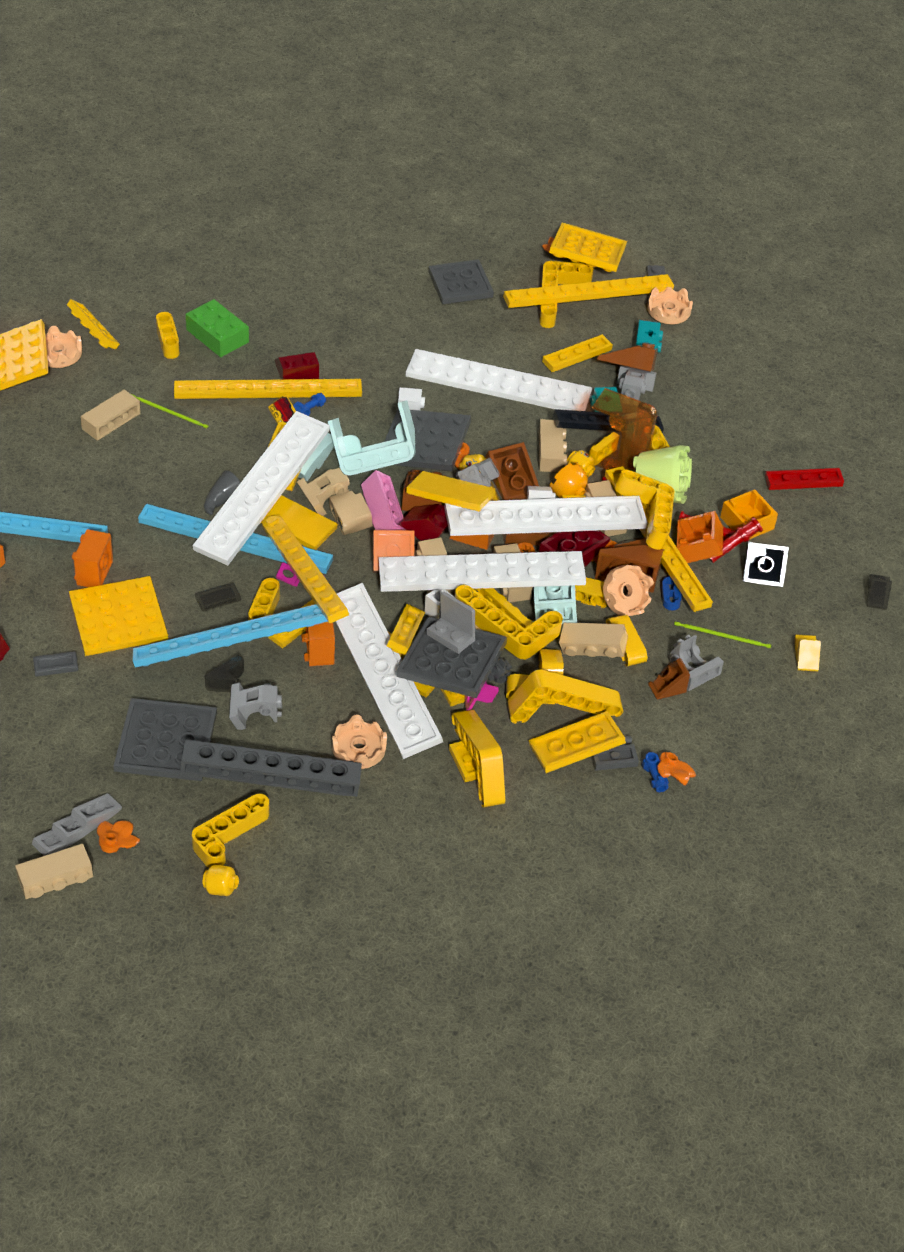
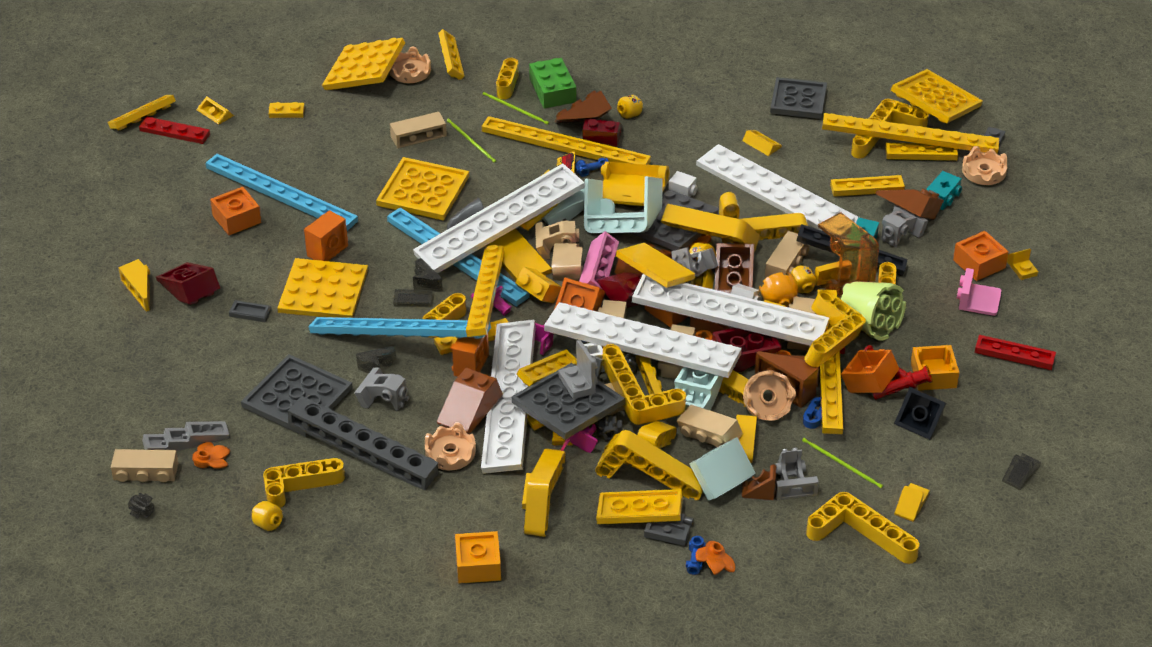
camera: 30 degrees right, 5 degrees down
none -> clear smoke gear [128,493,154,519]
none -> yellow plate [376,157,469,220]
none -> clear smoke slope [413,258,443,292]
none -> slope [437,368,503,434]
none -> light orange container [455,531,501,583]
none -> lime piece [483,92,549,125]
none -> yellow brick [515,267,561,303]
none -> dark pink bracket [535,321,554,355]
none -> dark orange slope [554,90,612,123]
none -> yellow door [601,162,670,206]
none -> yellow head [617,95,643,119]
none -> yellow beam [661,204,760,253]
none -> light aqua slope [689,437,756,500]
none -> yellow beam [719,192,809,243]
none -> yellow slope [742,130,782,156]
none -> yellow beam [806,492,919,564]
none -> yellow plate [885,143,958,160]
none -> orange container [953,231,1009,281]
none -> bright pink bracket [957,268,1001,316]
none -> yellow slope [1007,249,1038,280]

